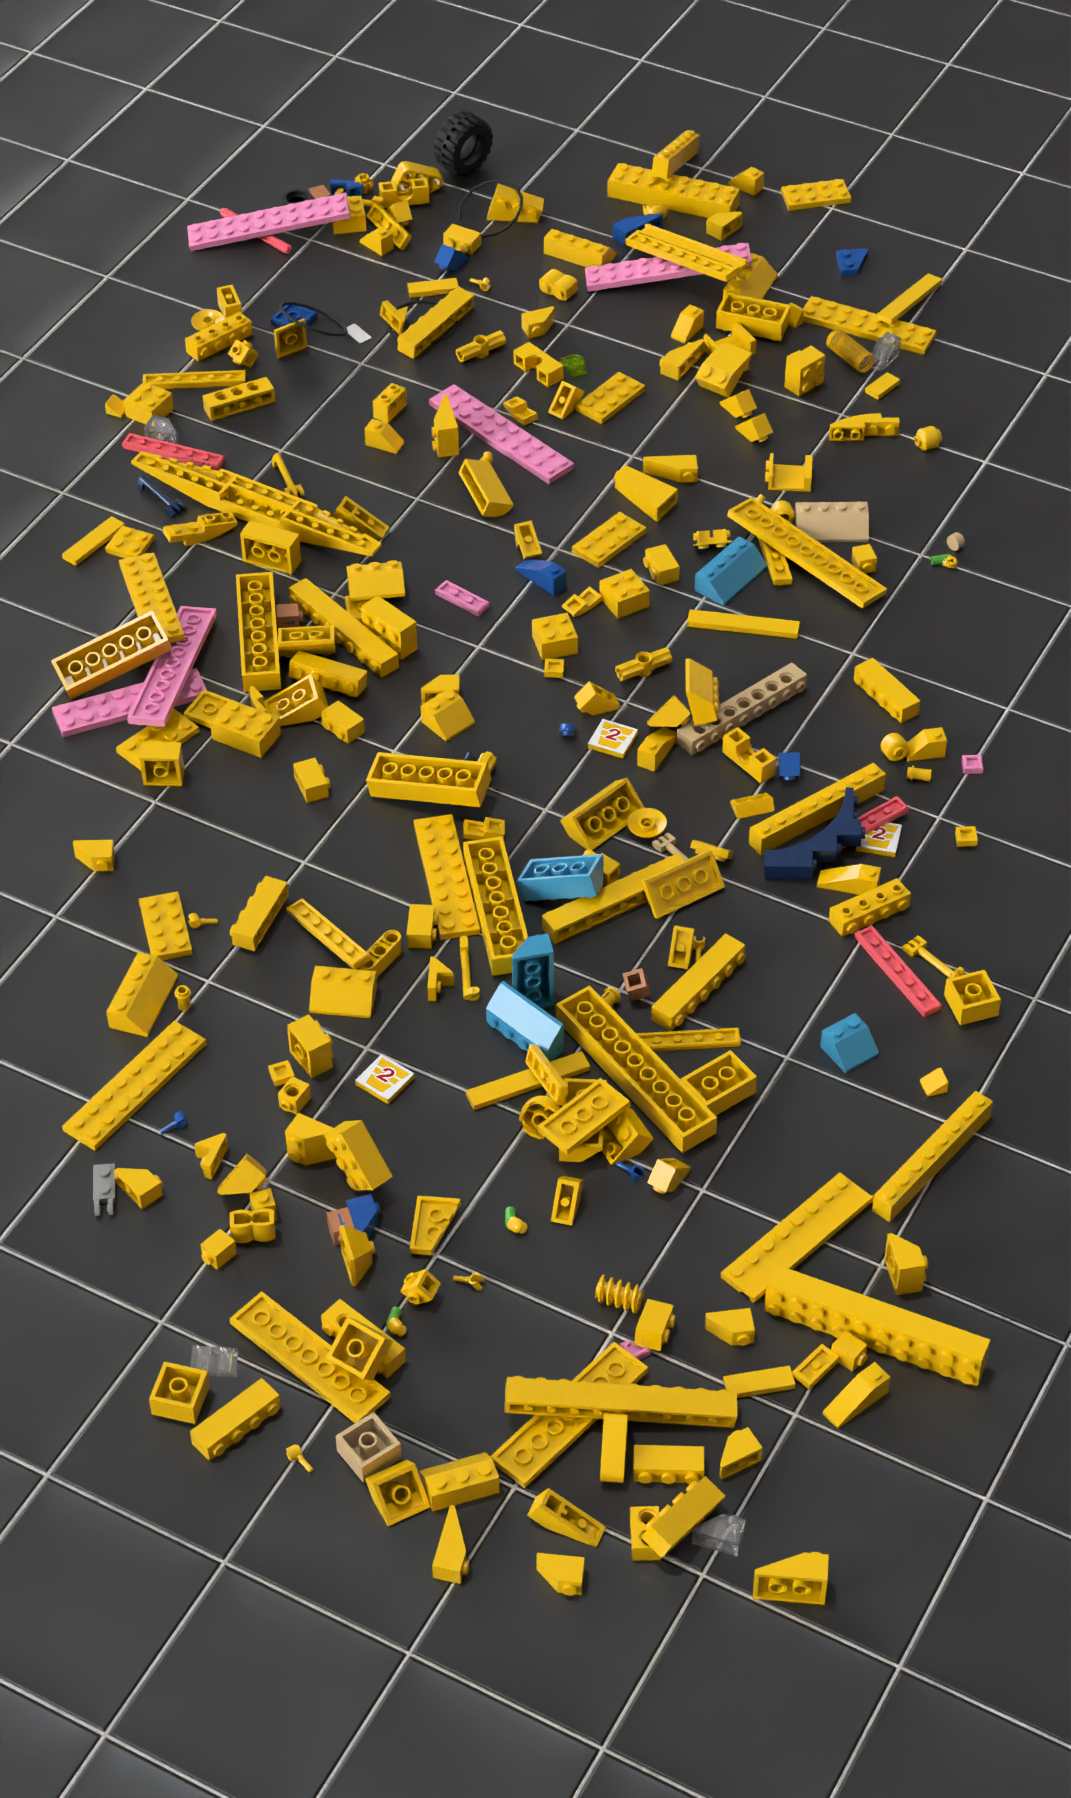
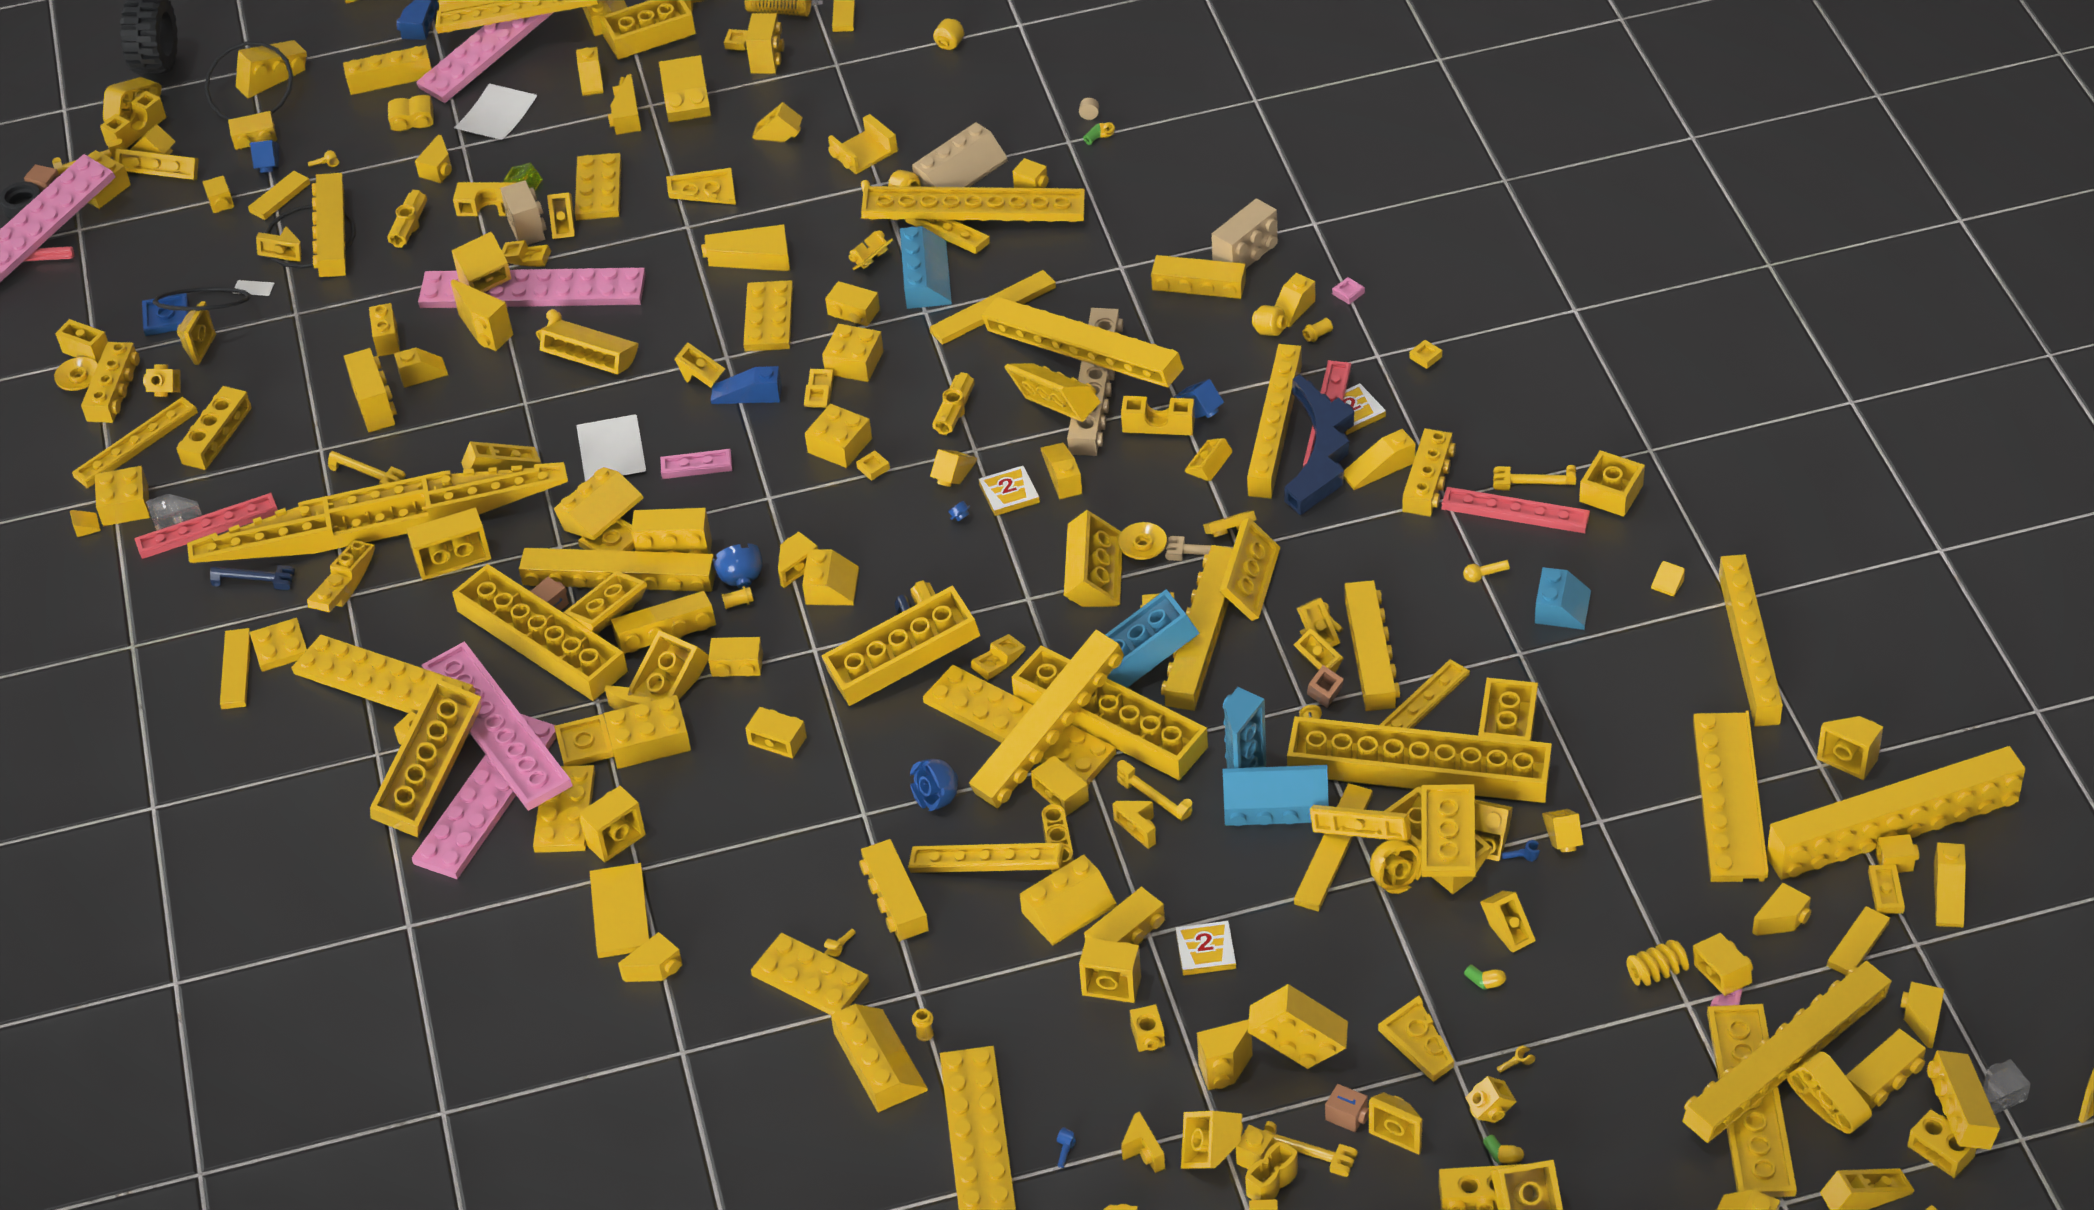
camera: 40 degrees left, 0 degrees up
yellow plate [268,1060,295,1086] -> none
blue slope [330,179,363,199] -> none
blue slope [346,1194,381,1238] -> none
yellow gear [354,173,374,194] -> none
yellow slope [360,226,394,256] -> none
yellow slope [643,455,698,483] -> none
yellow slope [647,695,691,727] -> none
yellow panel [704,322,756,355] -> none
yellow slope [720,389,757,418] -> none
yellow slope [829,413,900,441] -> none
none -> yellow brick [203,176,234,213]
none -> yellow brick [344,348,397,433]
none -> yellow slope [452,232,512,292]
none -> white sticker [454,84,537,140]
none -> tan brick [500,180,547,245]
none -> white sticker [577,414,646,482]
none -> yellow tile [590,863,650,958]
none -> yellow wing [666,168,736,205]
none -> blue cylinder [713,544,763,588]
none -> yellow pin [722,586,754,609]
none -> blue cylinder [910,759,958,811]
none -> yellow brick [969,630,1124,809]
none -> yellow brick [981,297,1184,387]
none -> yellow brick [1084,887,1165,945]
none -> tan brick [1212,198,1278,268]
none -> yellow hinge [1263,1121,1358,1177]
none -> yellow slope [1294,628,1344,673]
none -> yellow bar [1463,560,1510,582]

